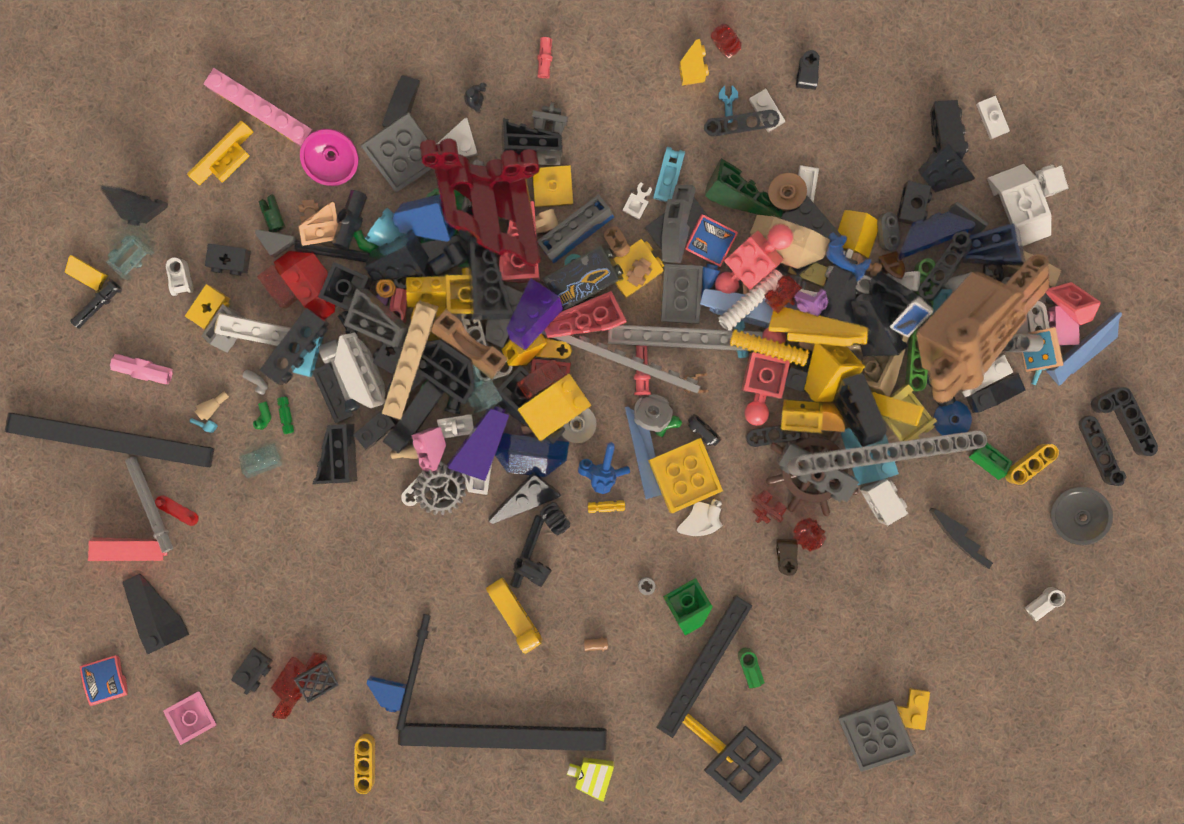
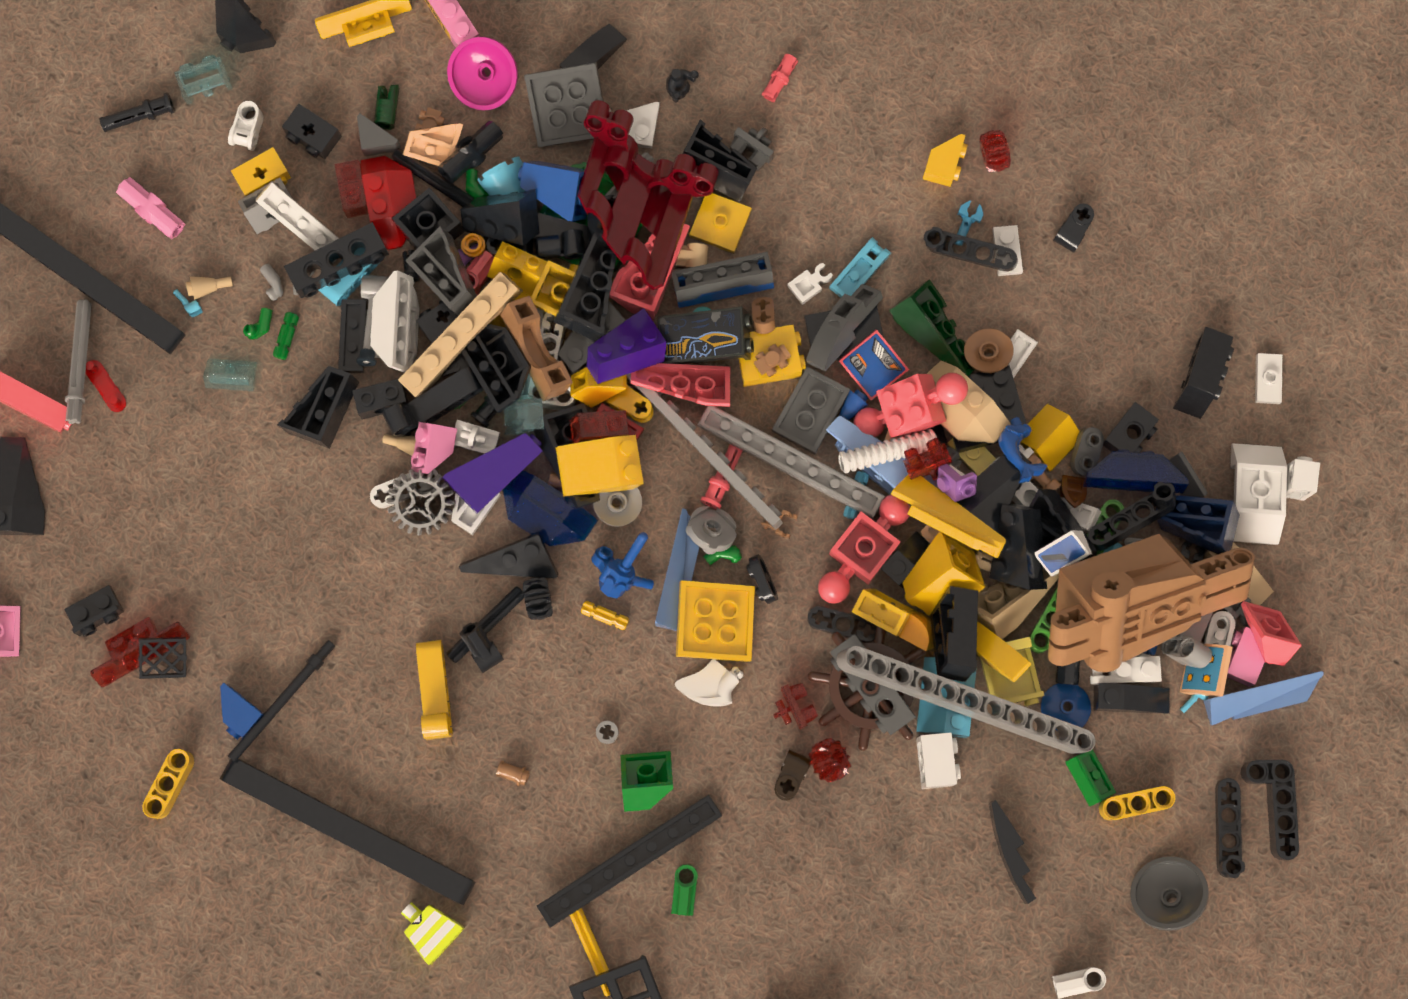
camera: 25 degrees right, 10 degrees down
yellow slope [65,255,108,291] -> none
yellow piece [730,329,809,366] -> none
black wing [918,139,975,193] -> none

